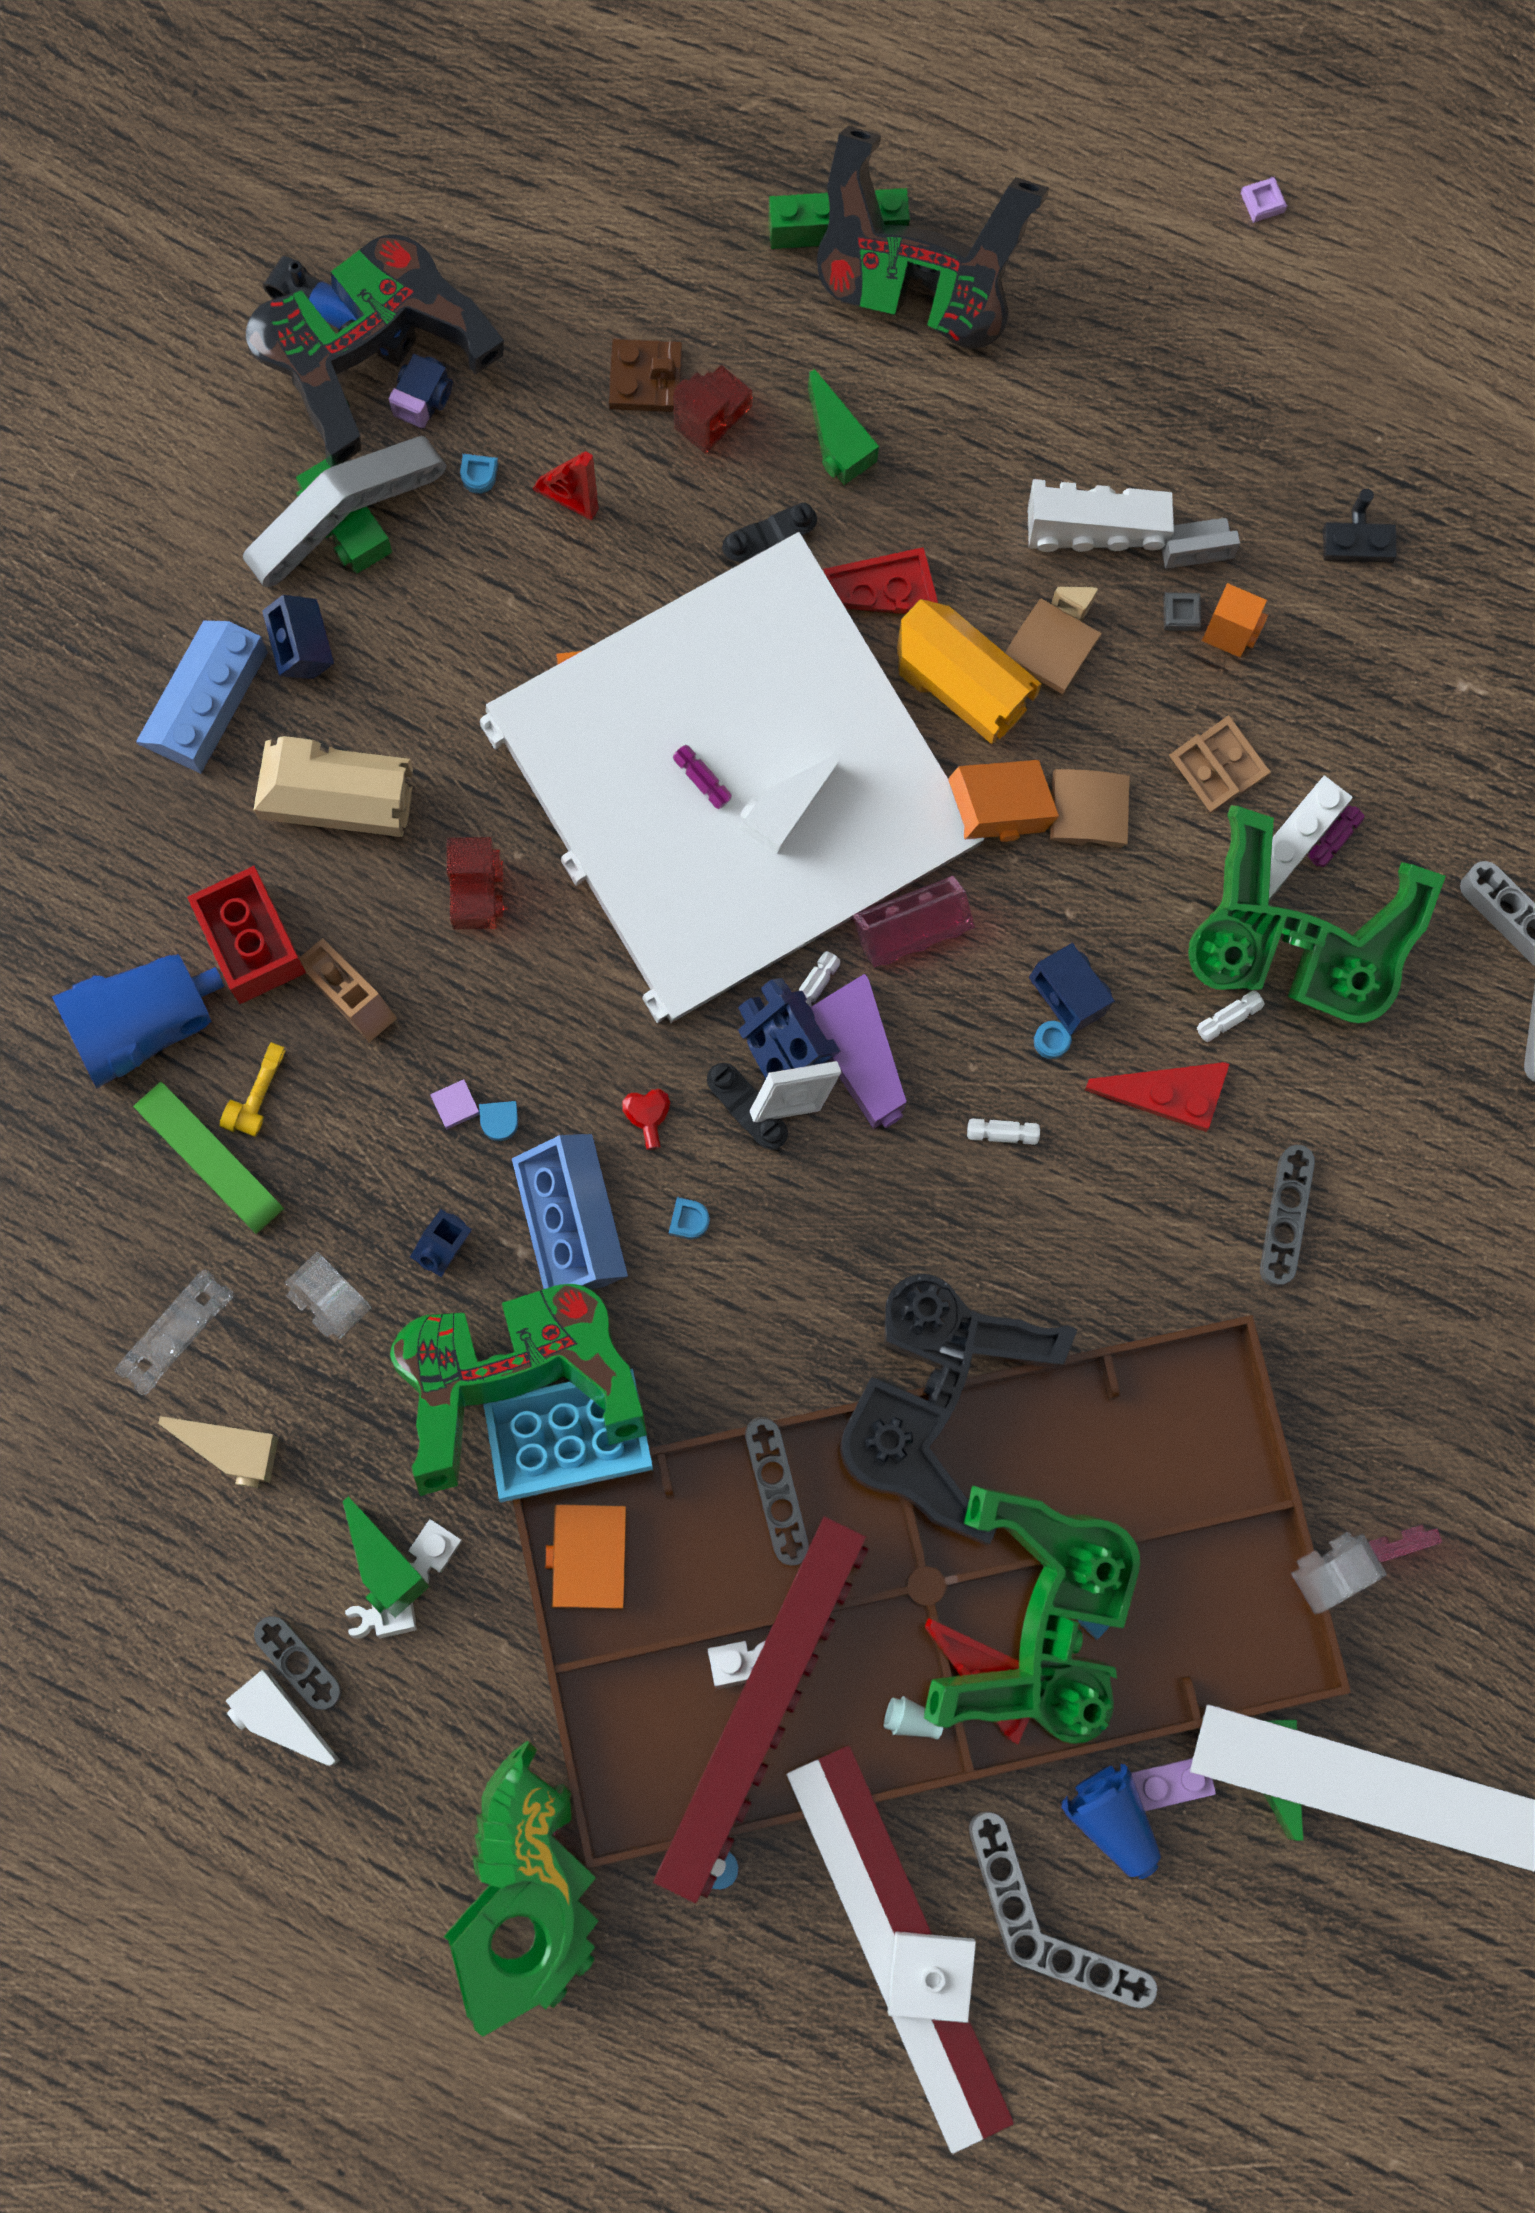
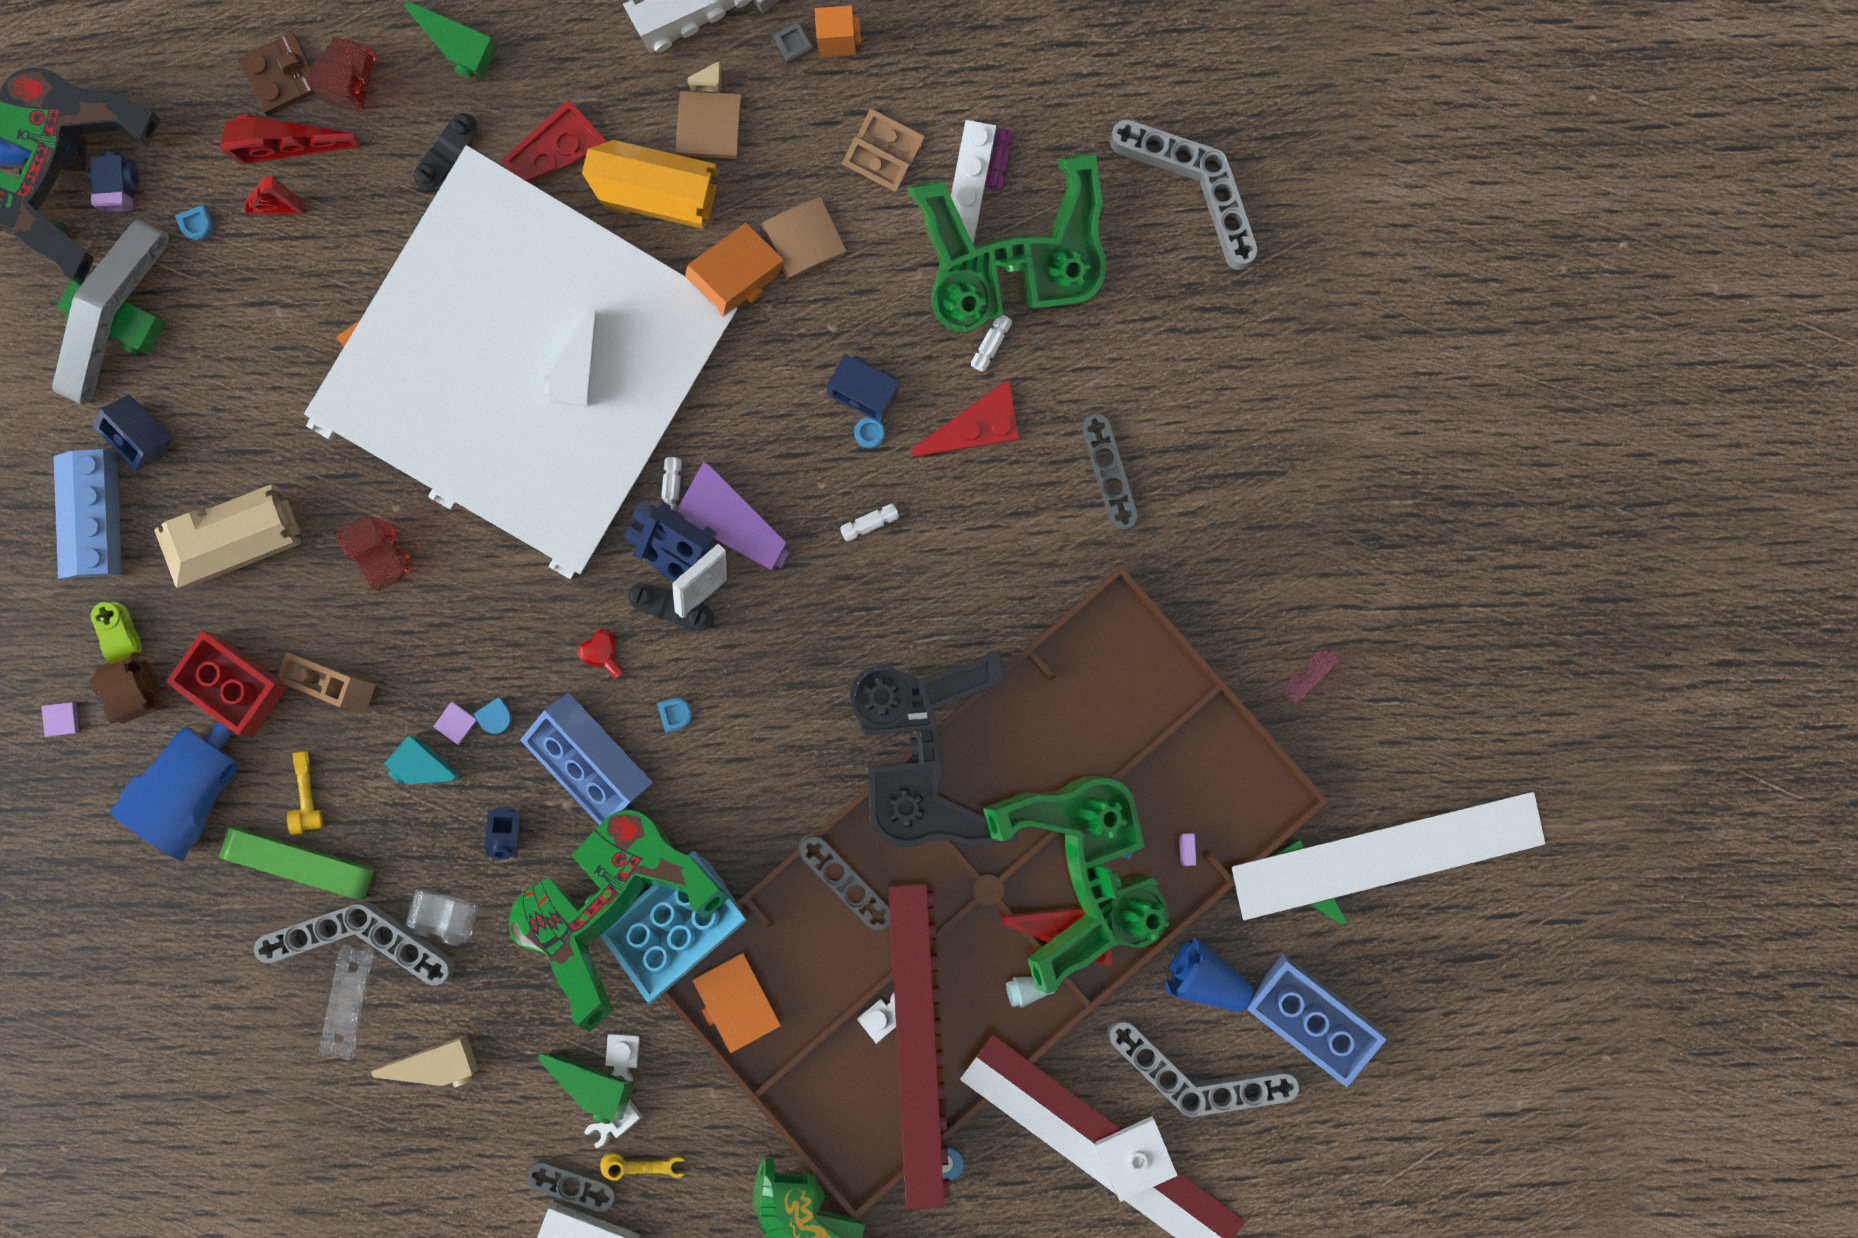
camera: 25 degrees left, 10 degrees up
magenta axle [673,745,732,809] -> none
clear pink brick [853,876,975,967] -> none
lavender plate [1131,1758,1216,1811] -> none
clear brick [1291,1531,1387,1614] -> none
none -> lavender tile [41,702,80,737]
none -> reddish brown brick [90,652,163,724]
none -> lime piece [91,602,142,662]
none -> red wedge [220,114,361,165]
none -> light grey beam [254,902,455,985]
none -> teal slope [384,735,462,784]
none -> yellow brick [600,1152,684,1181]
none -> lavender tile [1179,834,1196,866]
none -> medium blue slope [1247,953,1387,1087]

